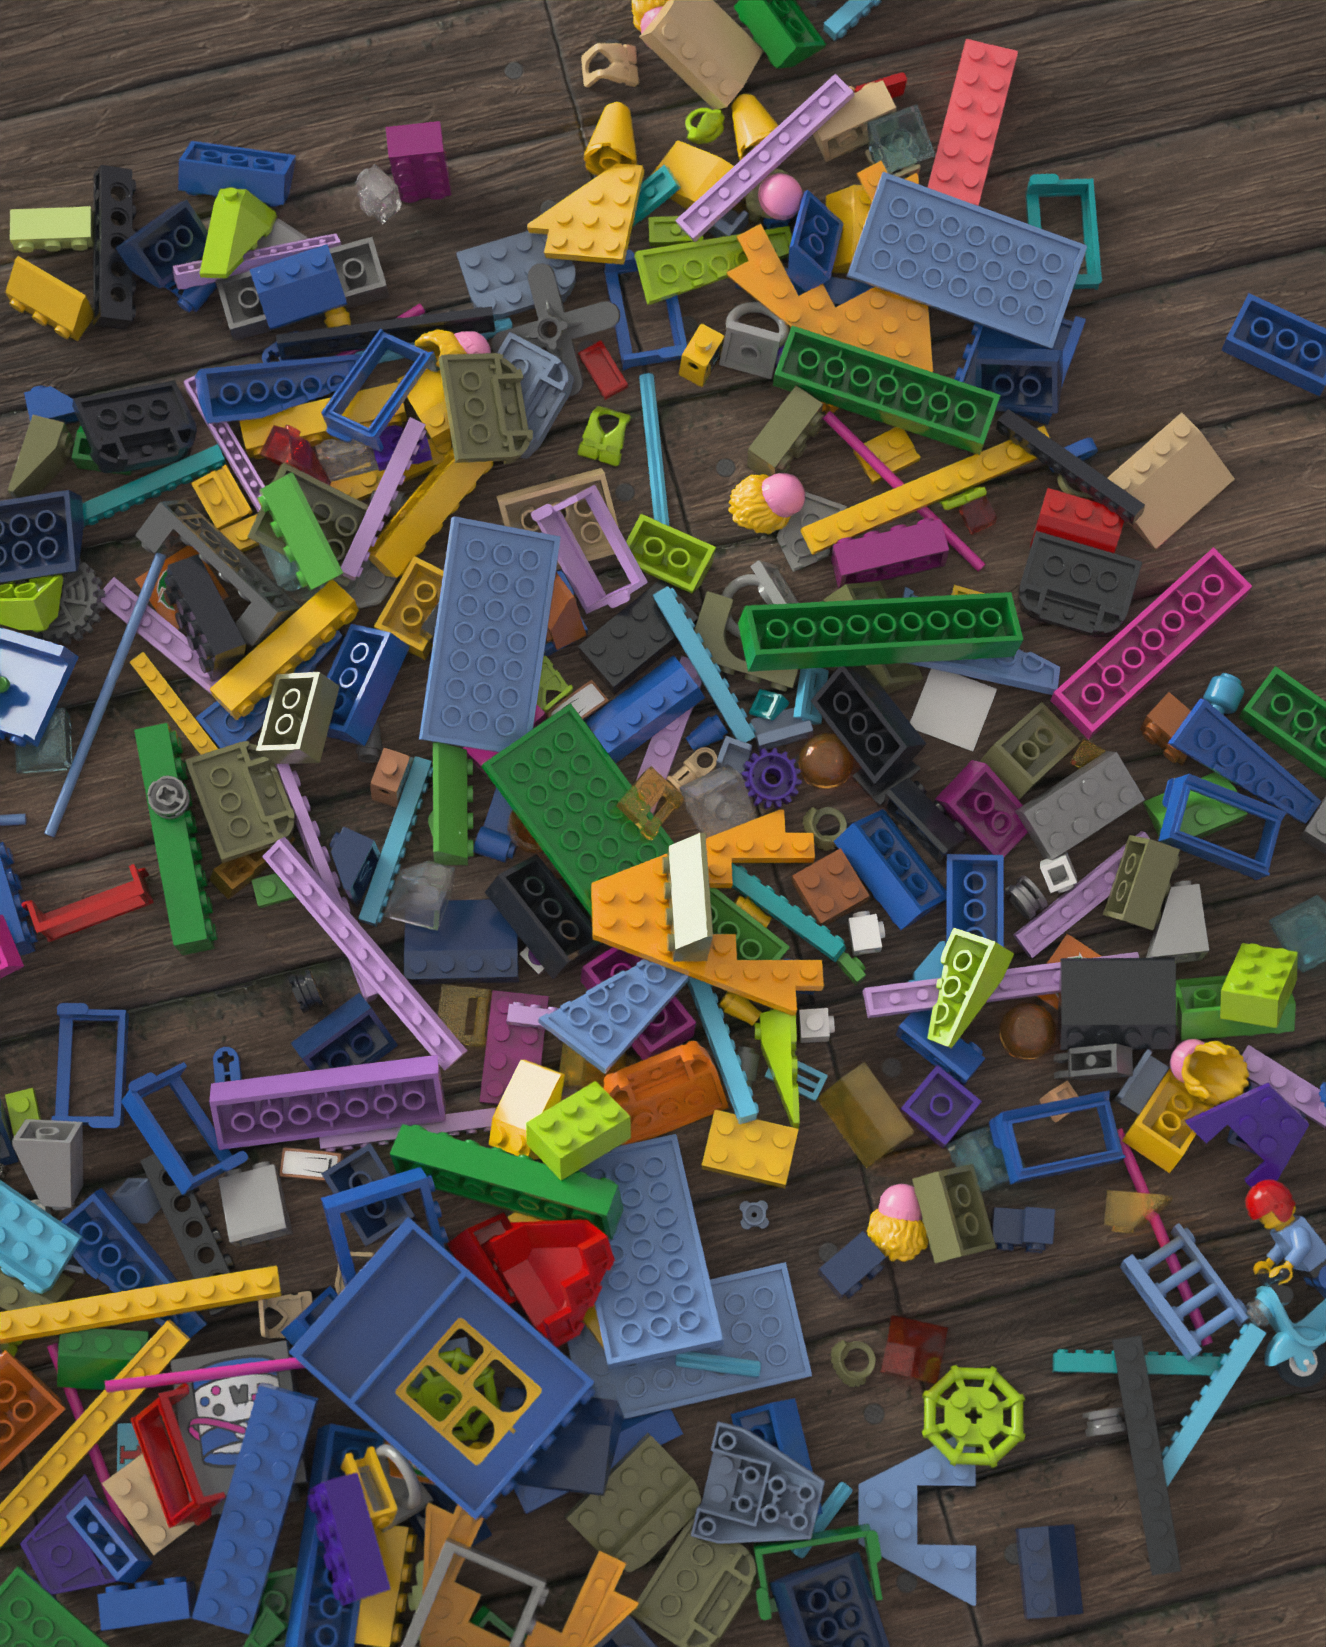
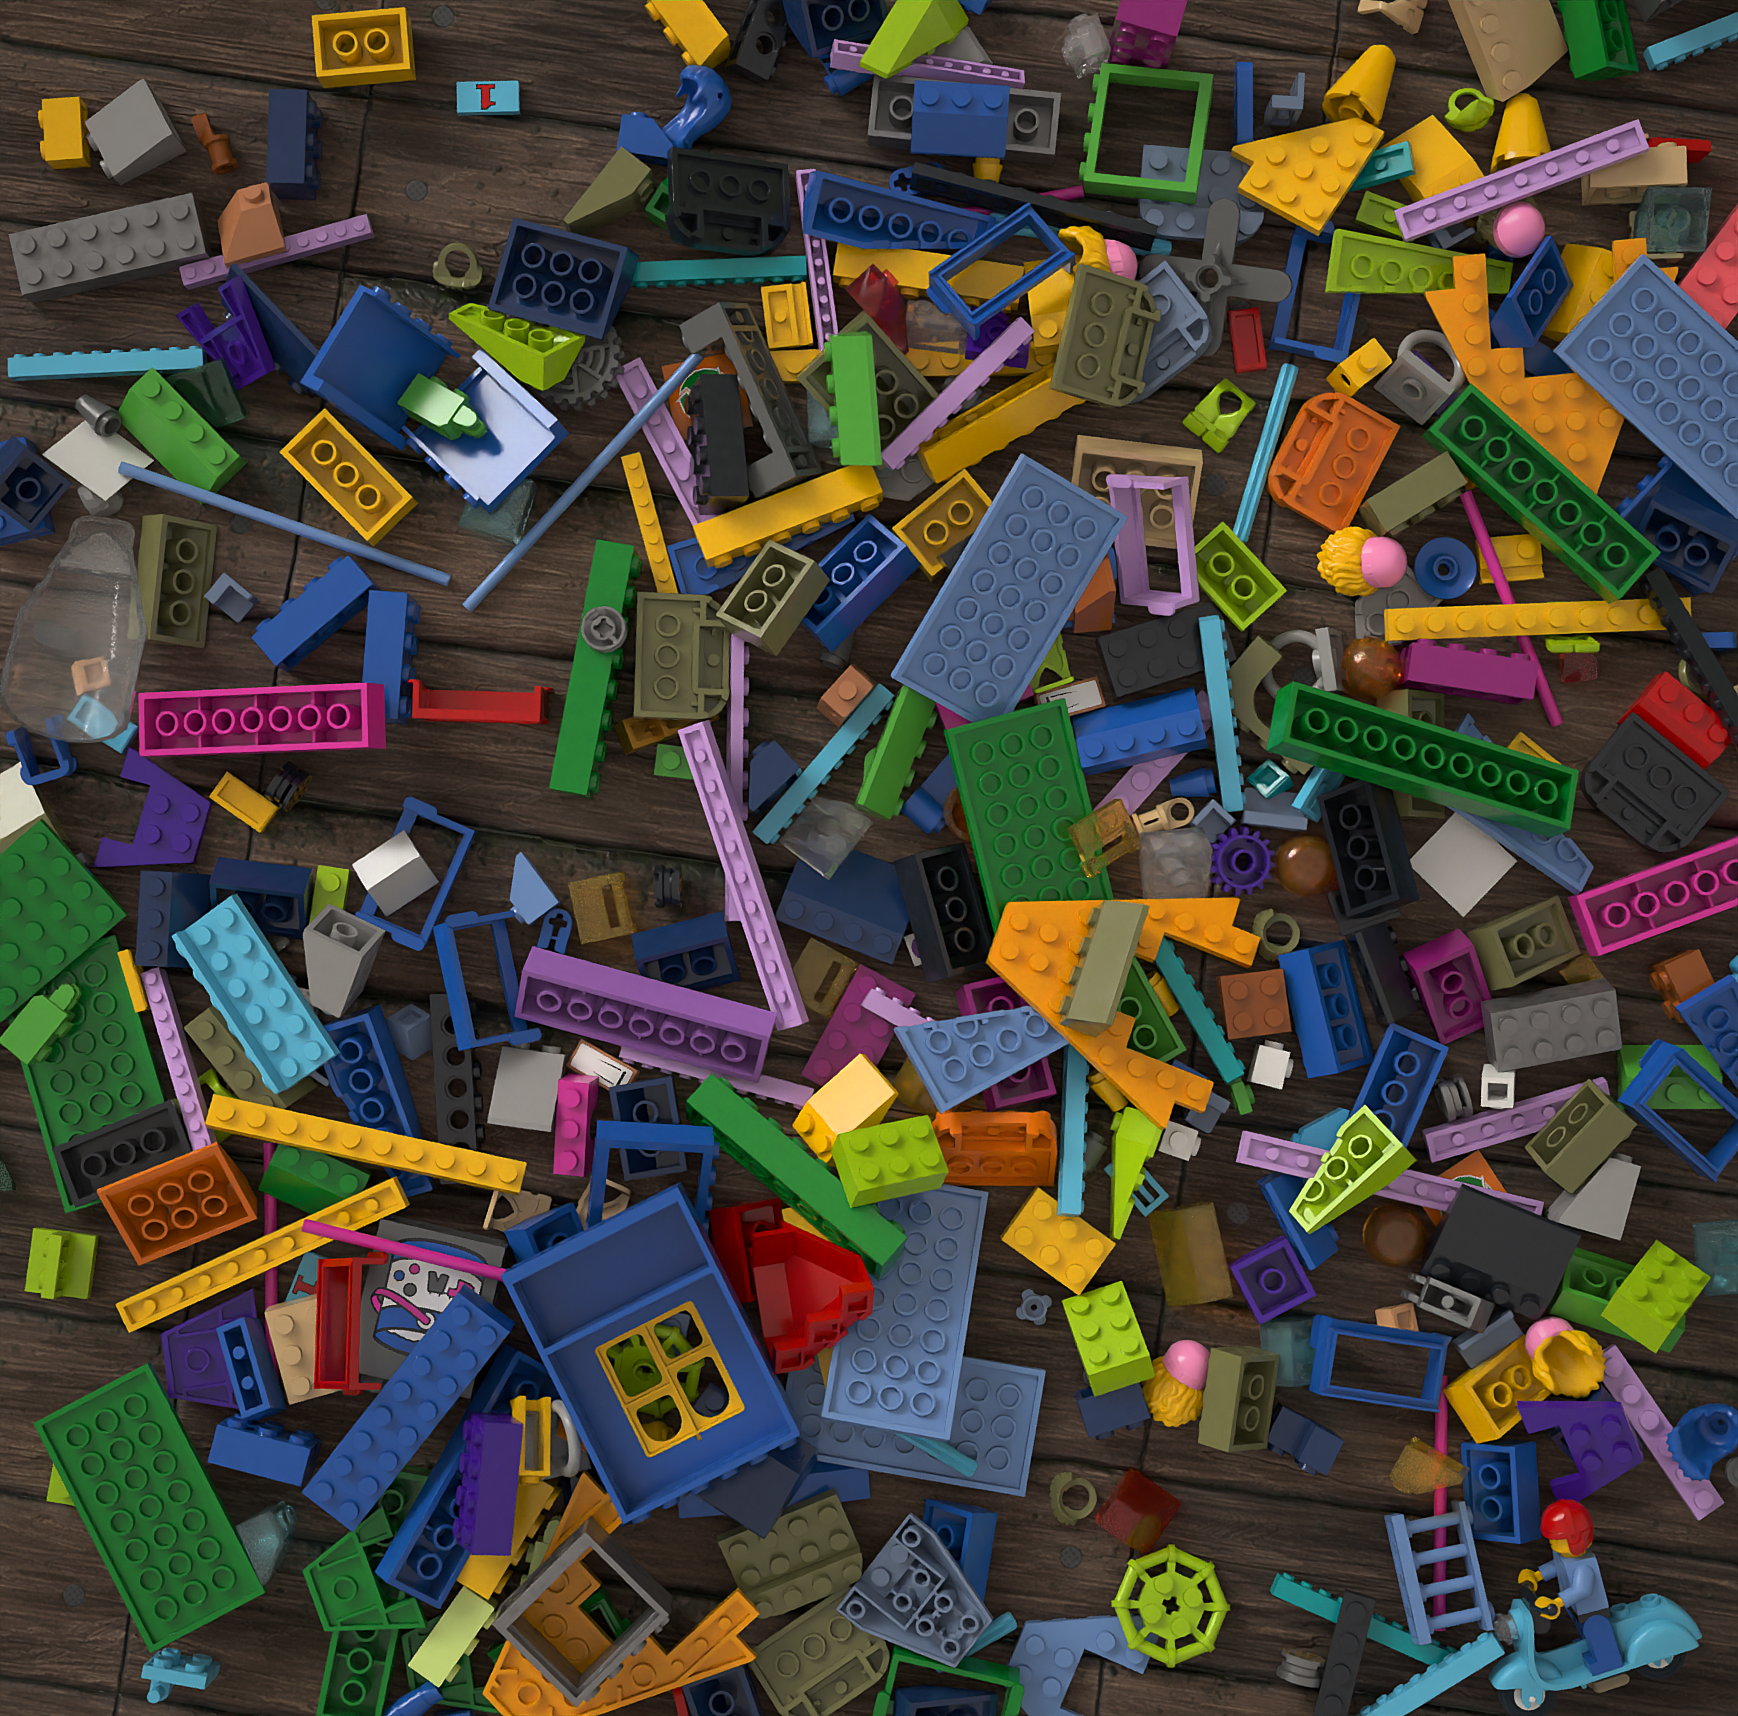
camera: 20 degrees right, 10 degrees up
none -> light grey slope [352,830,439,917]
none -> medium blue slope [510,852,562,926]
none -> dark pink arch [553,1073,599,1177]
none -> clear yellow plate [568,871,637,945]
none -> blue piece [662,65,732,149]
none -> lime brick [1062,1281,1155,1397]
none -> bright green window [1079,63,1213,204]
none -> sand blue panel [1182,1091,1231,1133]
none -> blue beam [1234,62,1253,146]
none -> sand blue panel [1263,72,1305,127]
none -> orange plate [1266,392,1400,534]
none -> clear orange cylinder [1341,635,1402,699]
none -> blue dish [1414,537,1477,600]
none -> blue slope [1461,1439,1542,1544]

